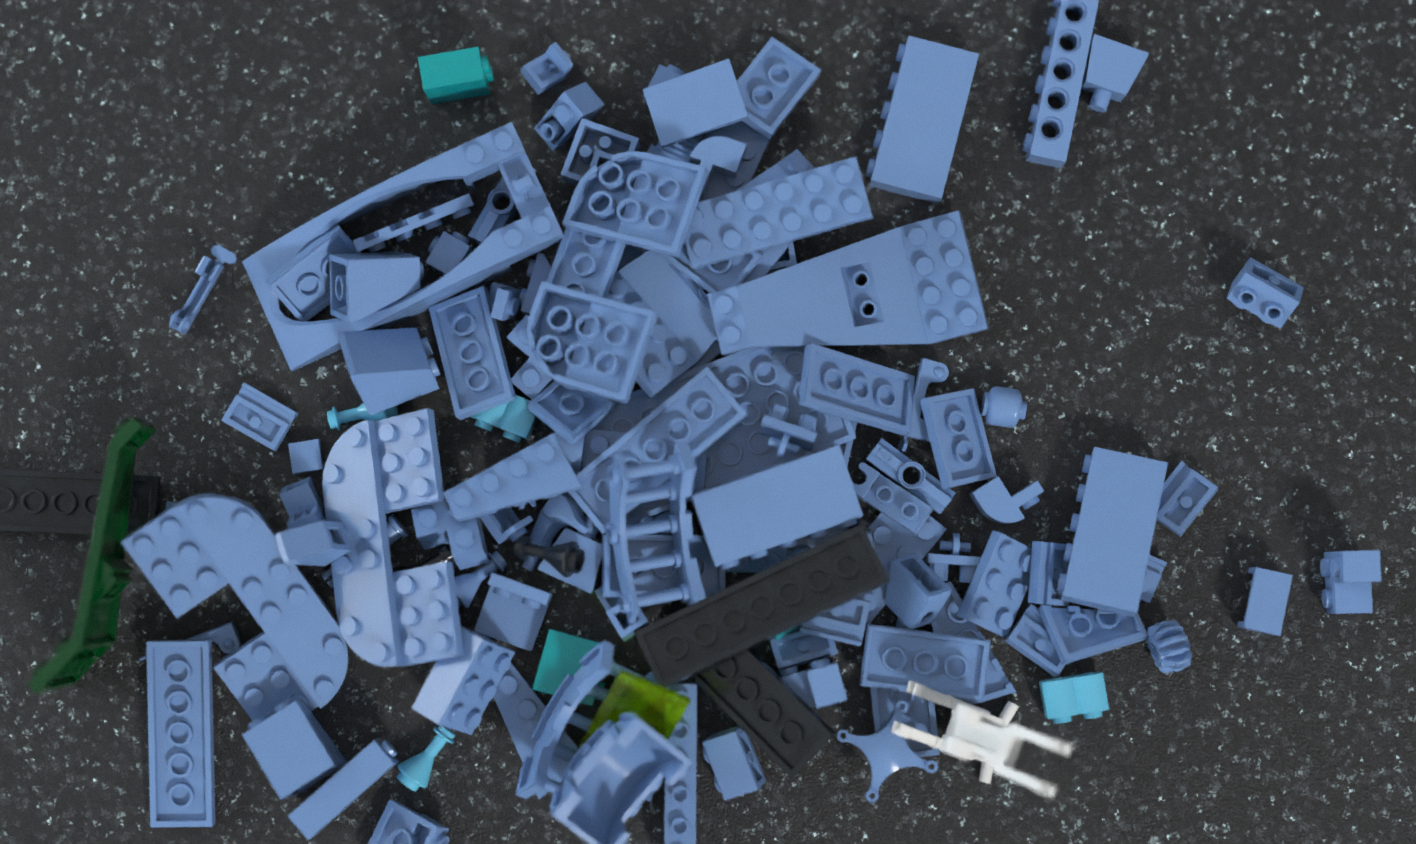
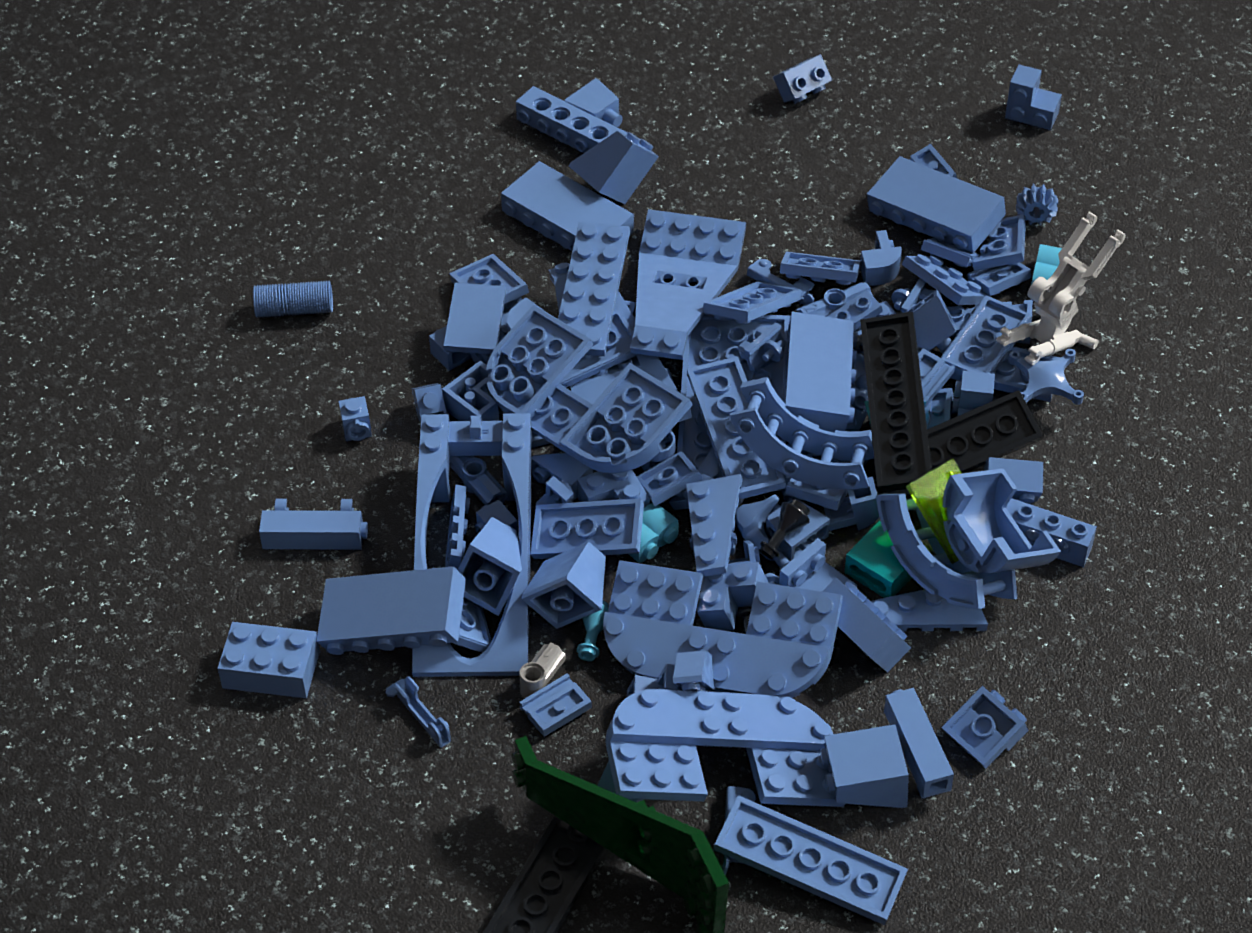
camera: 65 degrees left, 35 degrees down
medium blue tile [288,439,324,474] -> none
medium azure piece [396,725,456,792] -> none
teal piece [418,47,494,104] -> none
medium blue bracket [520,42,573,95] -> none
medium blue head [981,386,1027,428] -> none
medium blue panel [1237,567,1293,636] -> none
none -> medium blue brick [217,622,320,698]
none -> medium blue brick [259,499,368,550]
none -> medium blue brick [316,566,466,655]
none -> medium blue brick [339,396,372,441]
none -> light grey piece [520,642,566,698]
none -> medium blue slope [569,131,659,204]

